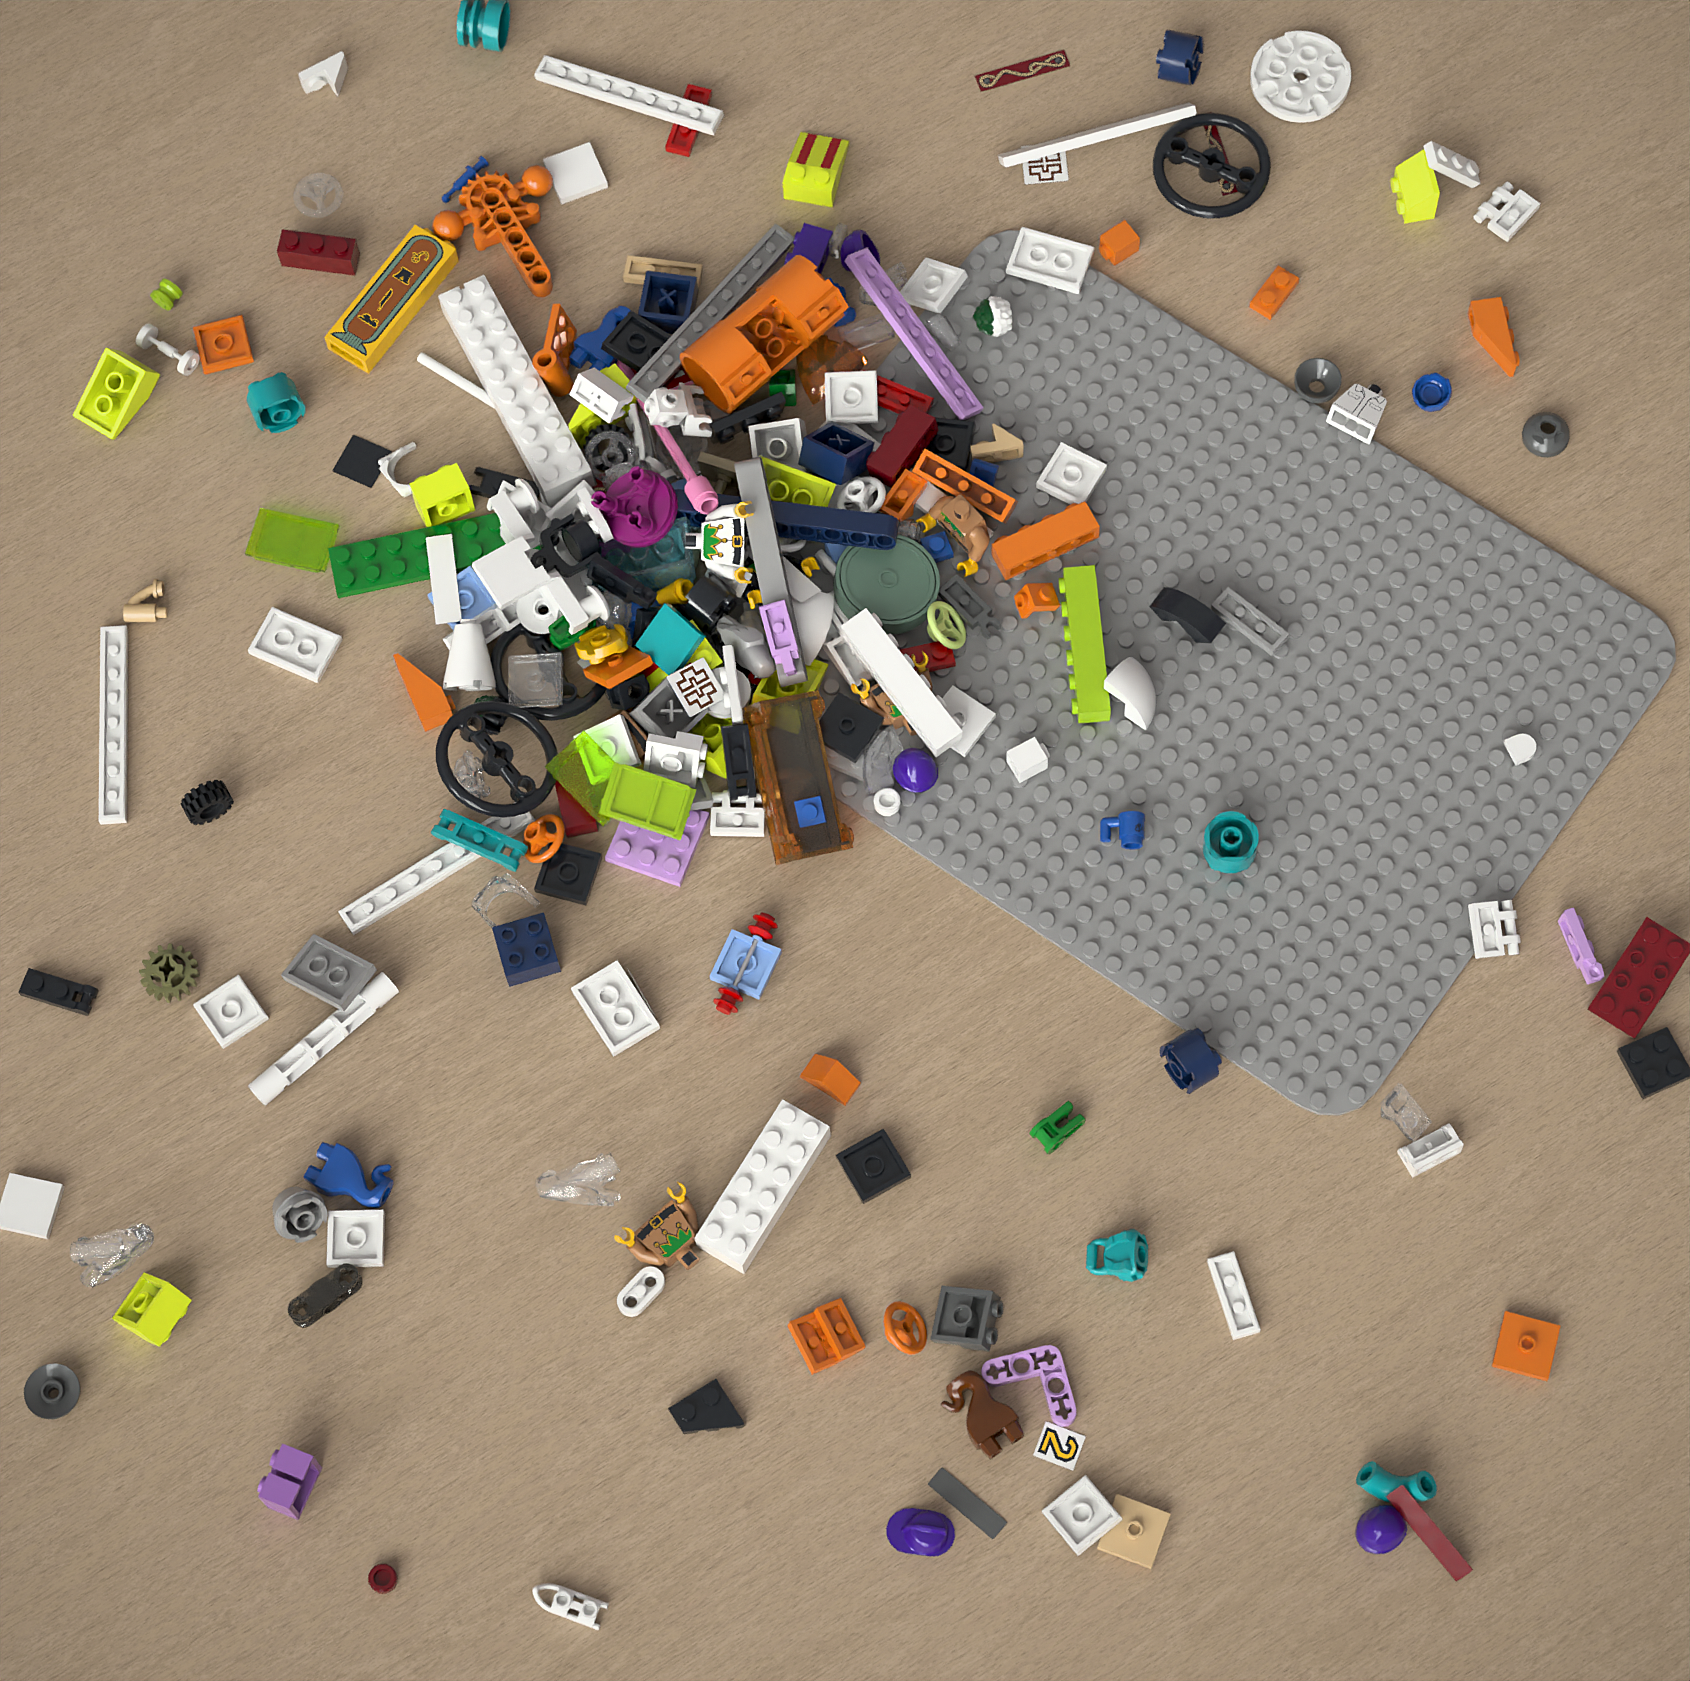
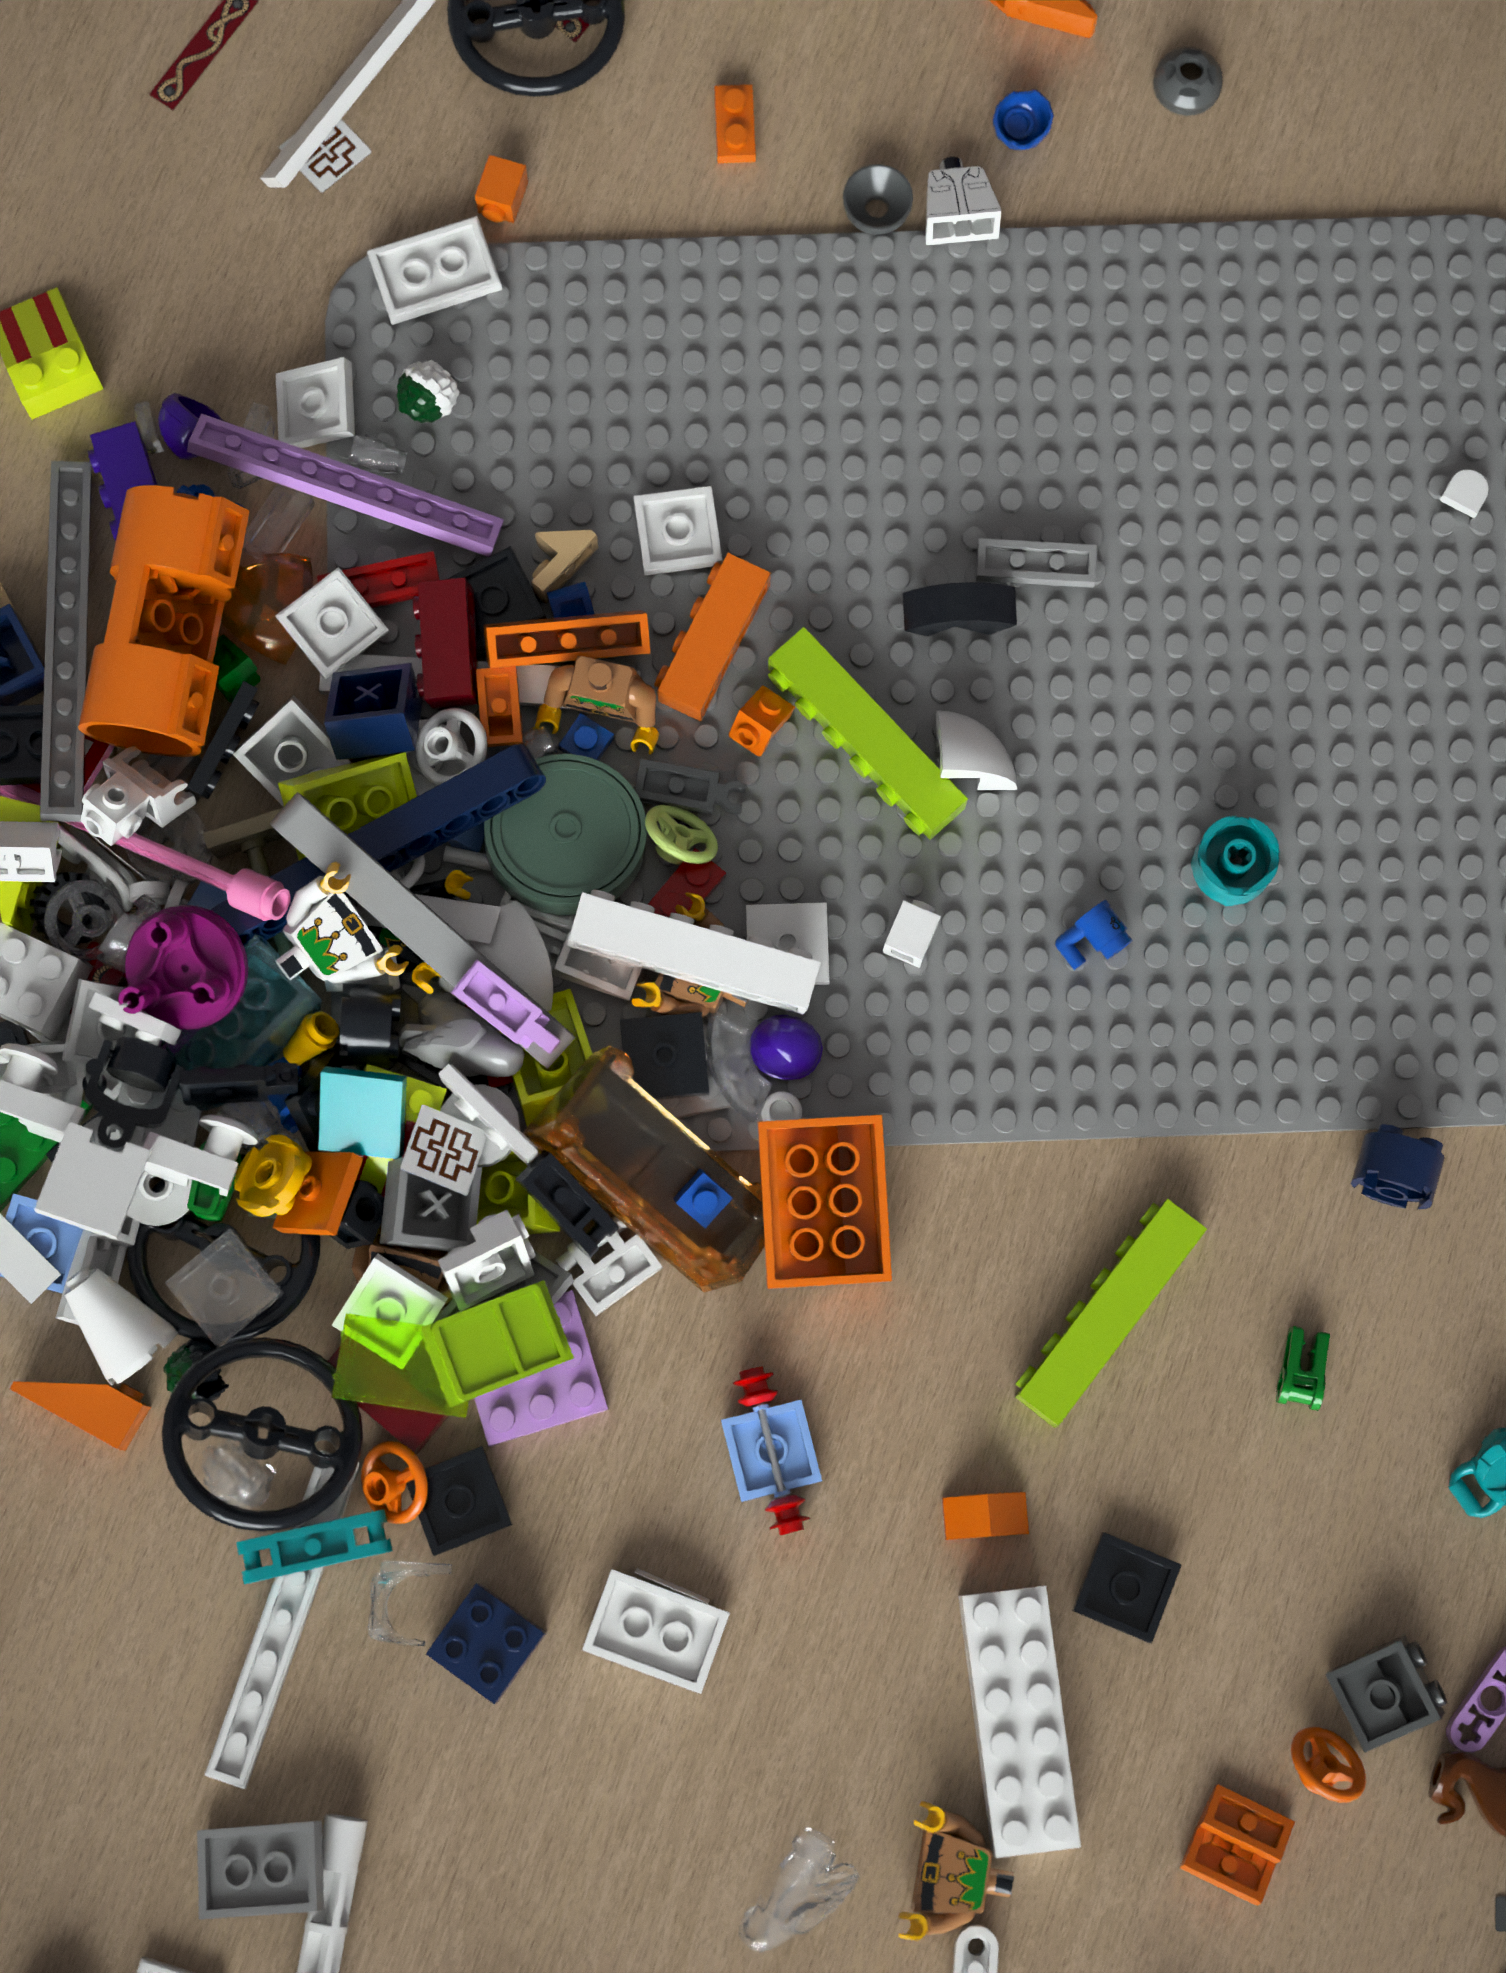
camera: 45 degrees left, 10 degrees up
none -> orange slope [758,1115,892,1289]
none -> lime brick [1015,1199,1207,1428]

